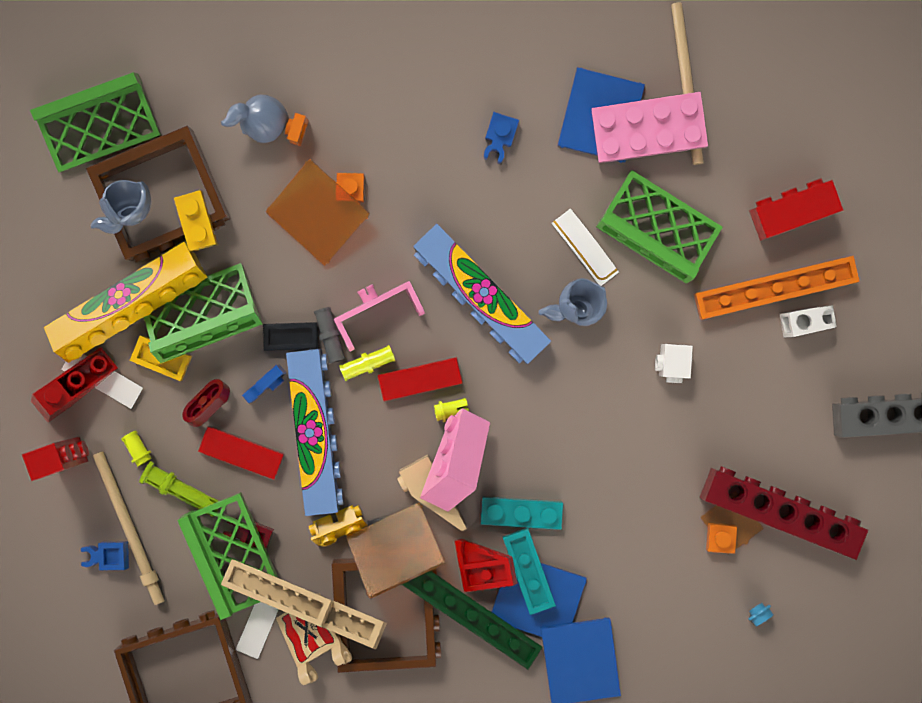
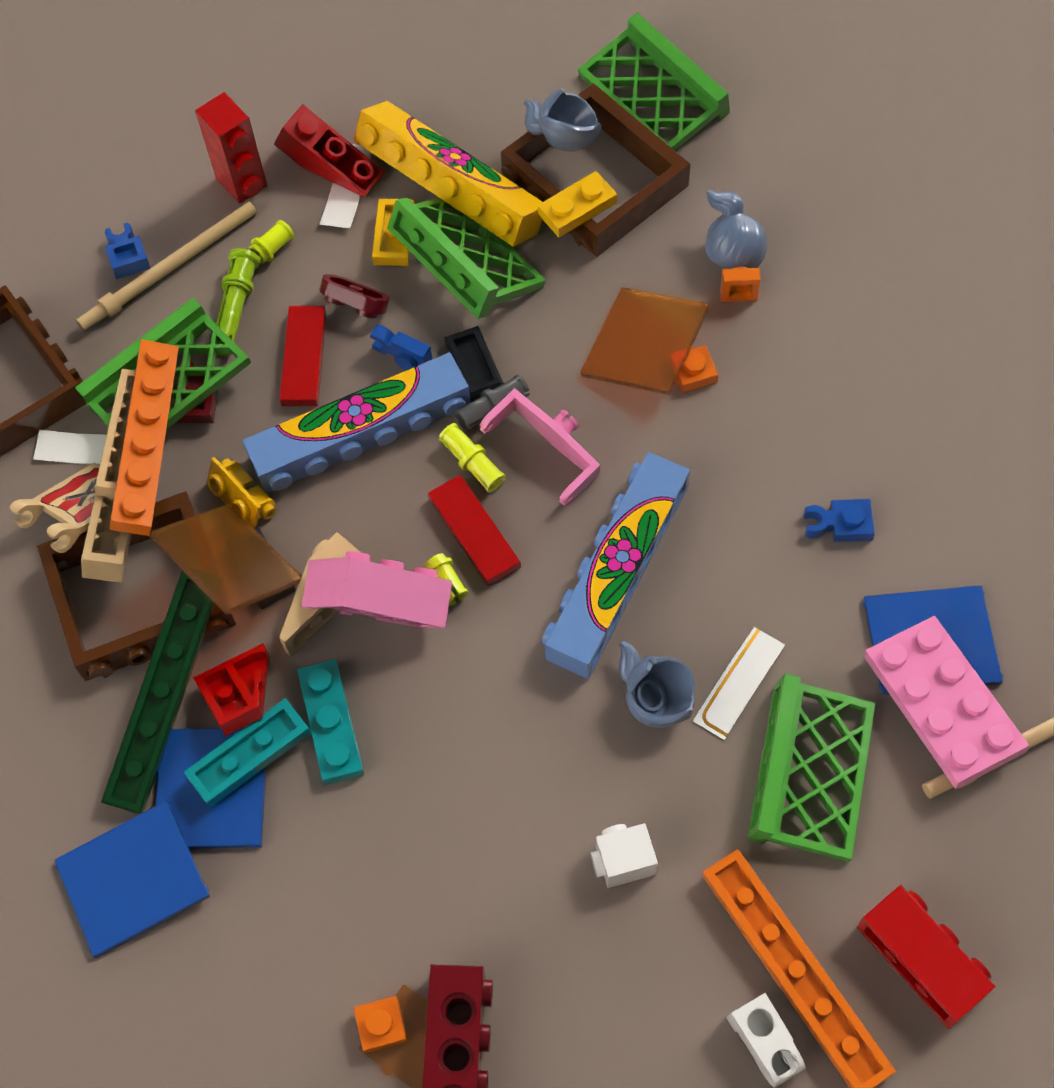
camera: 75 degrees right, 25 degrees down
none -> orange plate [109,339,179,536]

